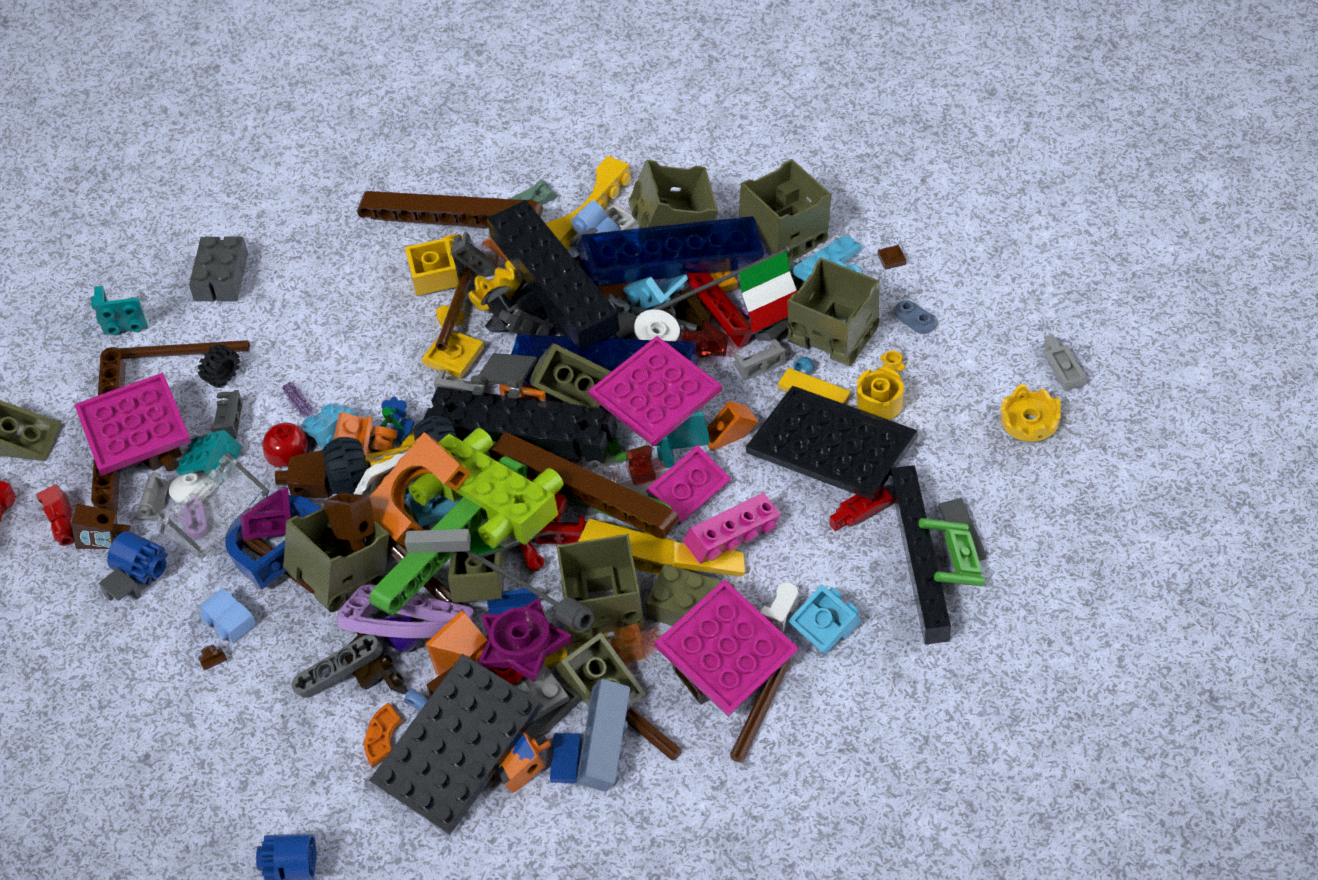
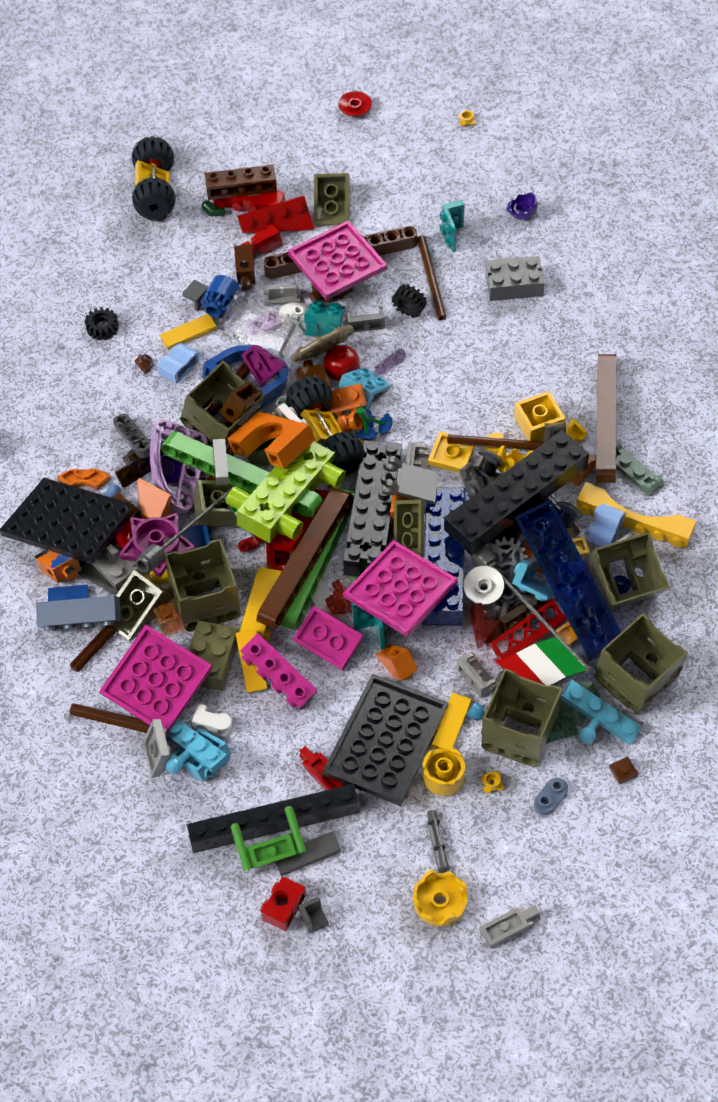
camera: 80 degrees right, 5 degrees up
none -> black tyre [85,307,119,341]
none -> light grey hinge [143,719,171,778]
none -> yellow tile [160,314,217,350]
none -> medium azure plate [166,720,230,774]
none -> red wing [237,195,315,233]
none -> red brick [260,876,307,932]
none -> dark tan plate [291,325,354,364]
none -> dark grey panel [298,897,329,934]
none -> dark grey piece [427,810,450,873]
none -> dark purple hair [506,192,537,220]

